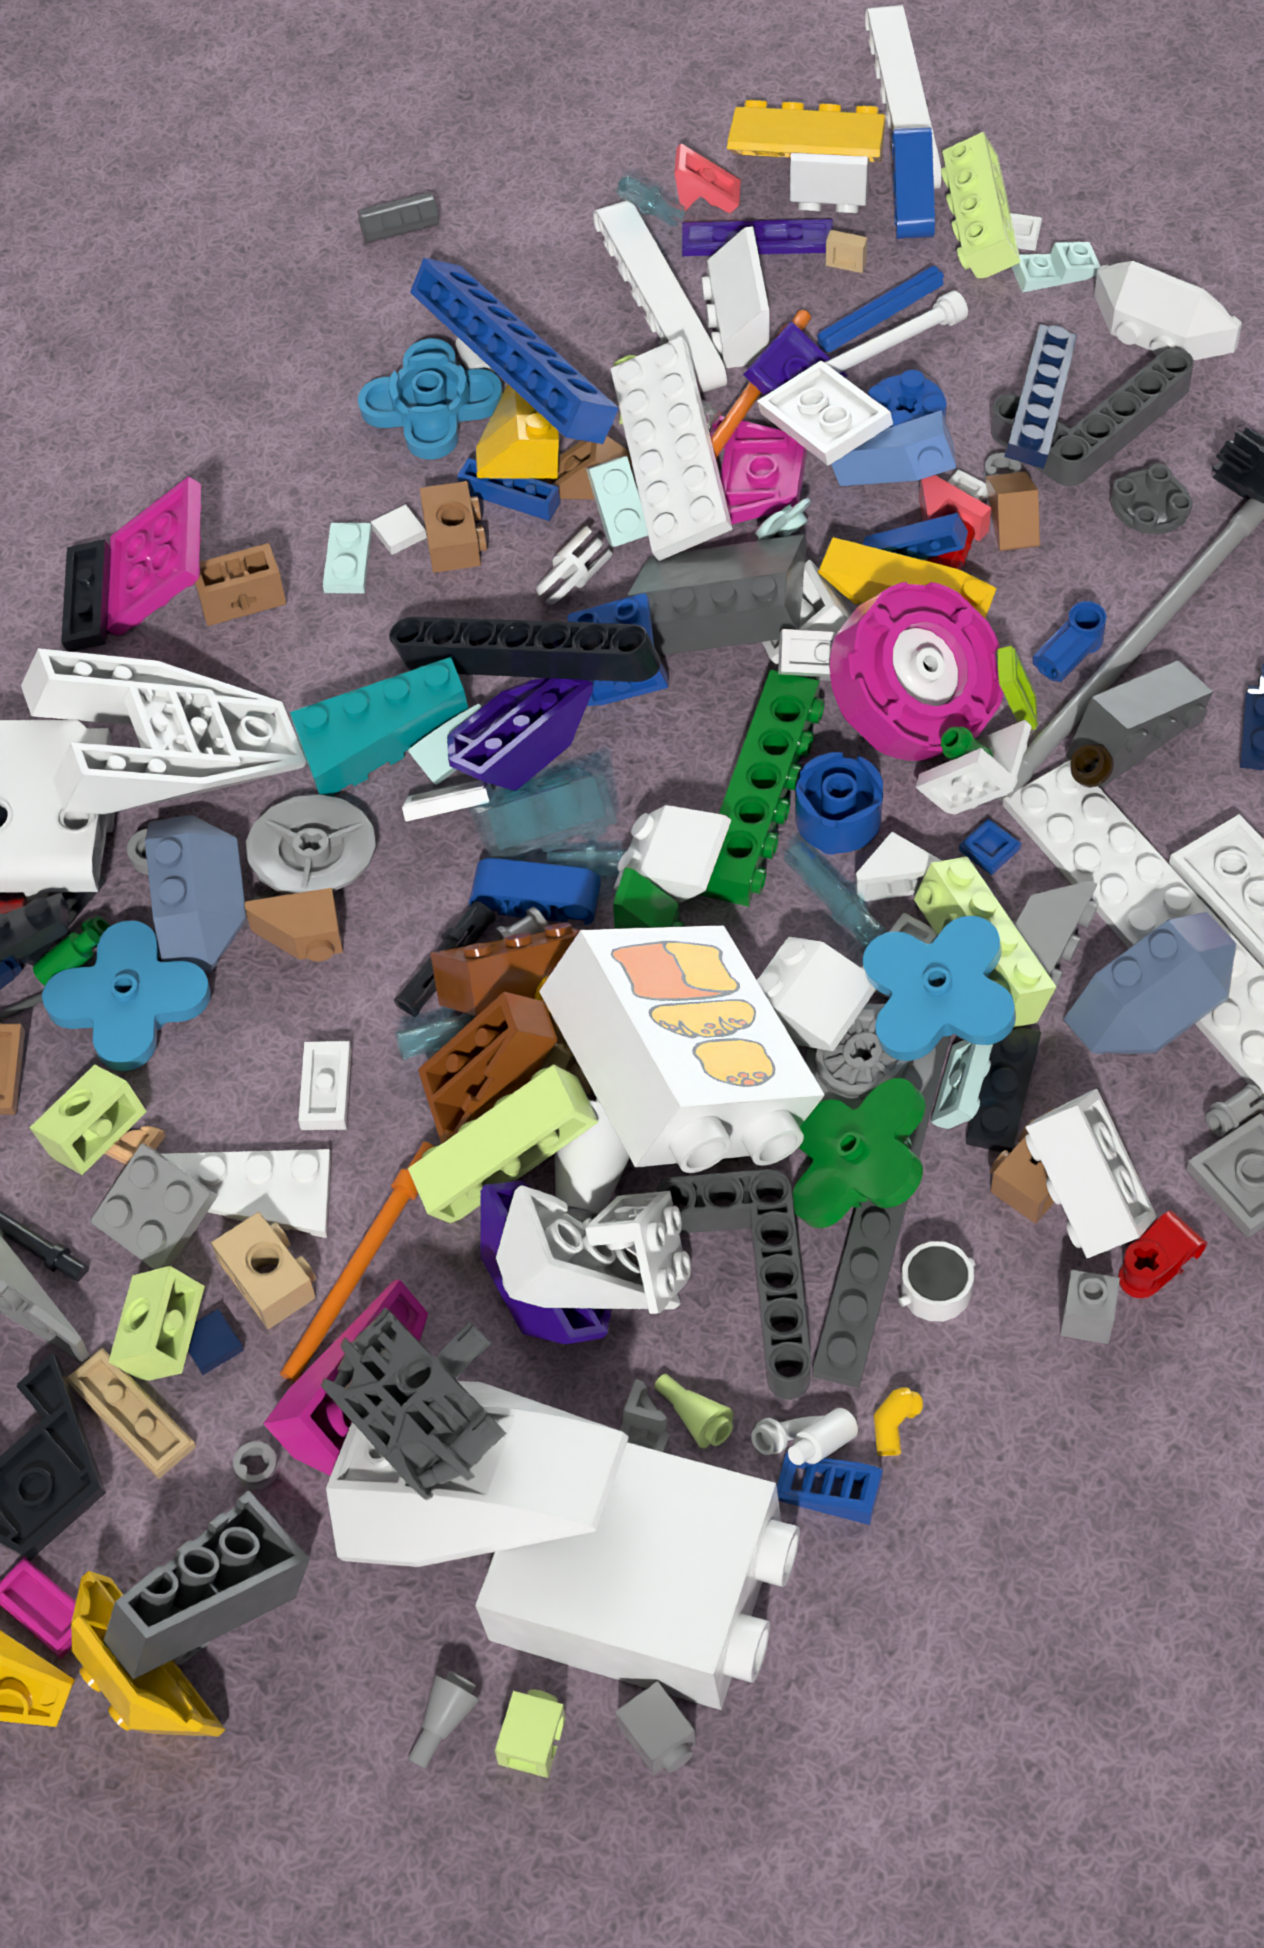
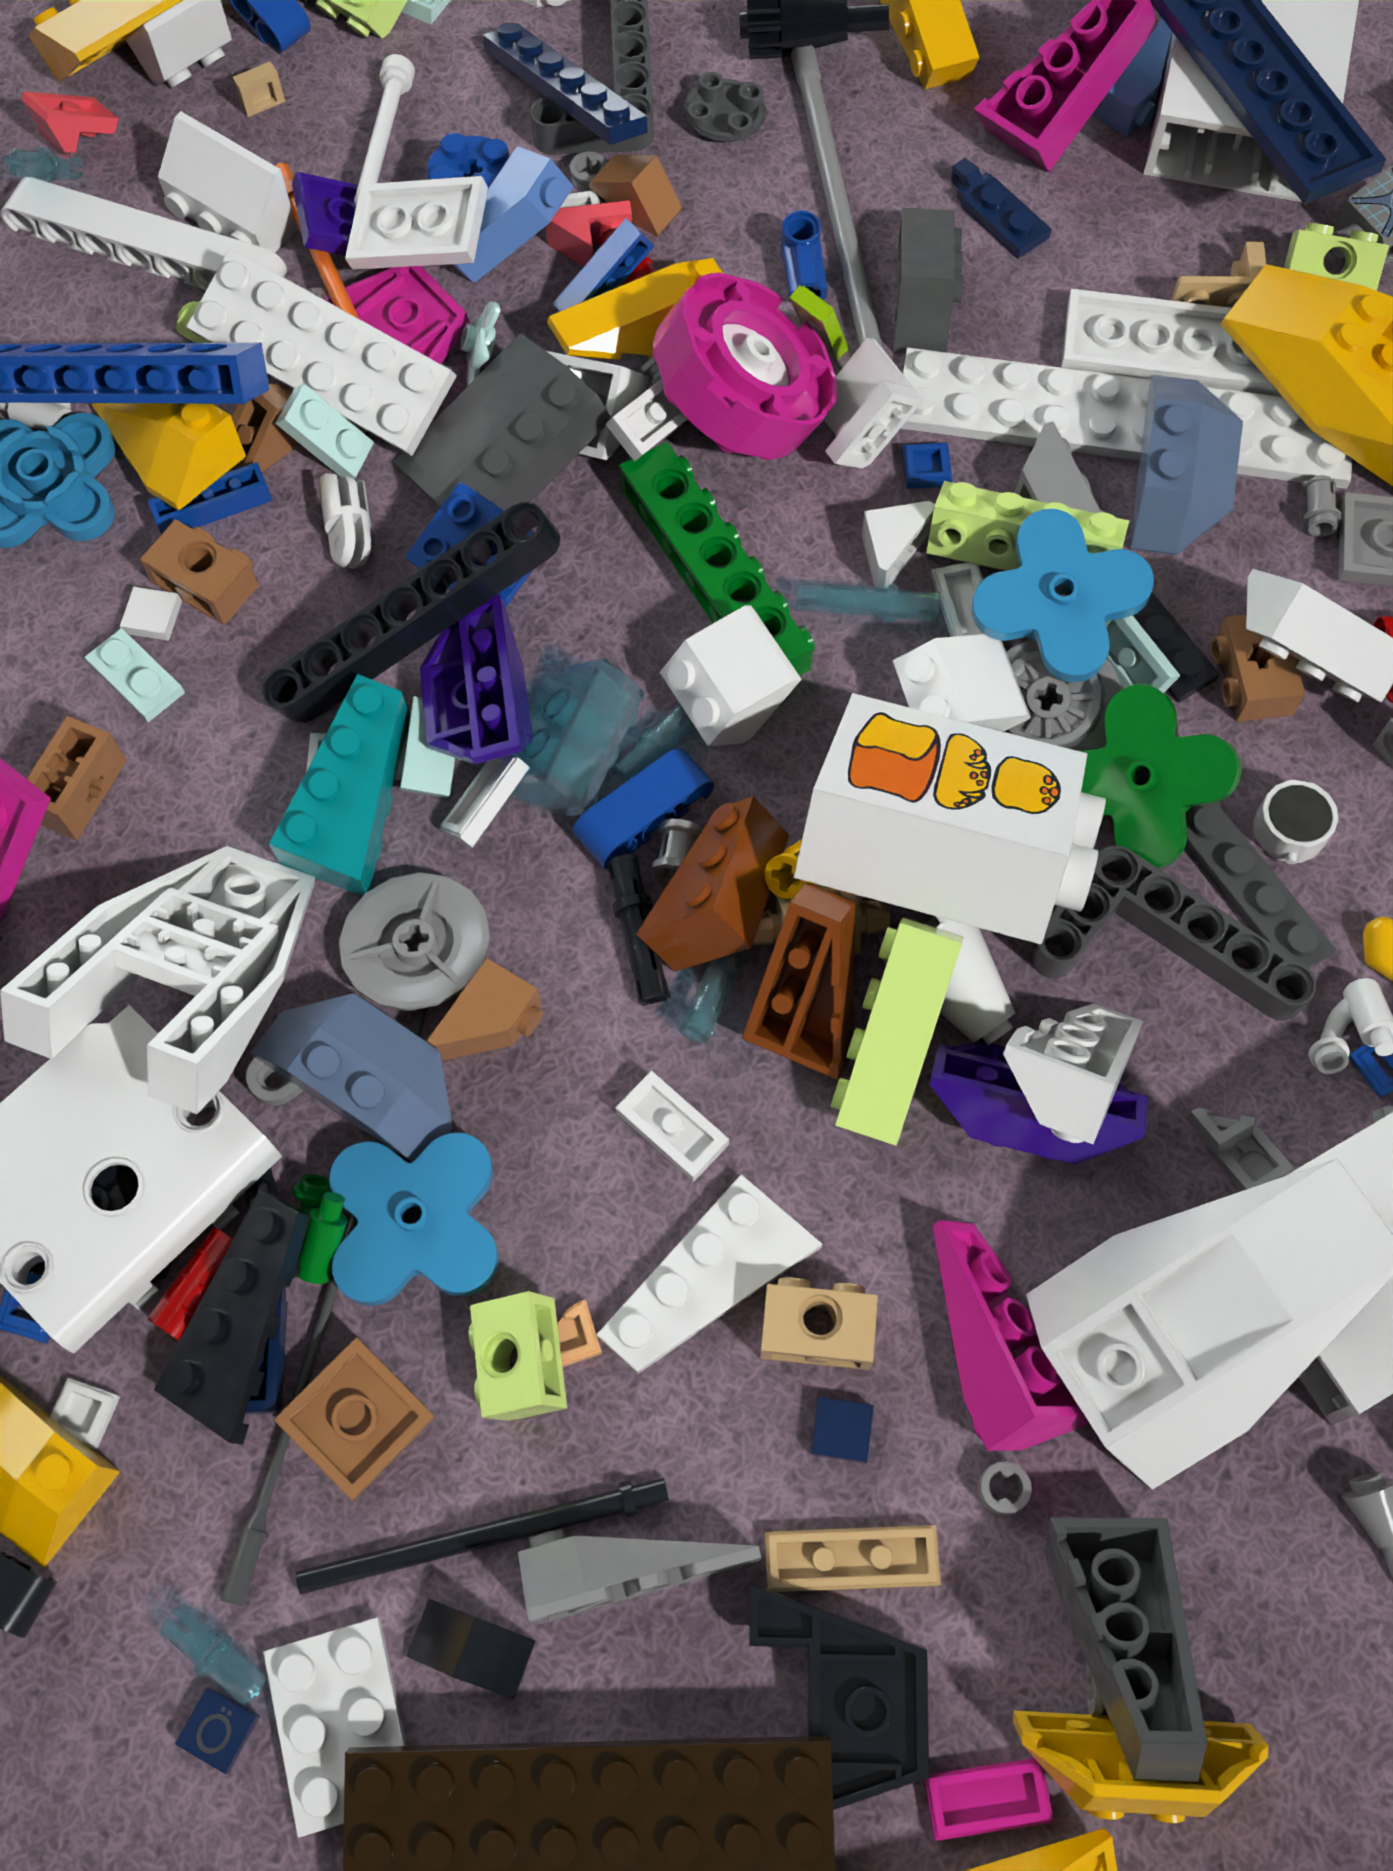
camera: 50 degrees left, 10 degrees up
light grey plate [90,1143,218,1270] -> none
yellowish green brick [108,1266,205,1381] -> none
orange bar [279,1142,435,1383] -> none
dark grey piece [321,1307,507,1501] -> none
white bracket [585,1191,691,1314] -> none
green slope [613,867,685,929] -> none
yellowish green cone [654,1374,733,1448] -> none
dark purple tile [682,219,833,256] -> none
blue brick [795,752,883,855] -> none
blue axle [817,266,944,352] -> none
green pin [941,727,994,760] -> none
dark brown plate [1070,745,1114,788] -> none

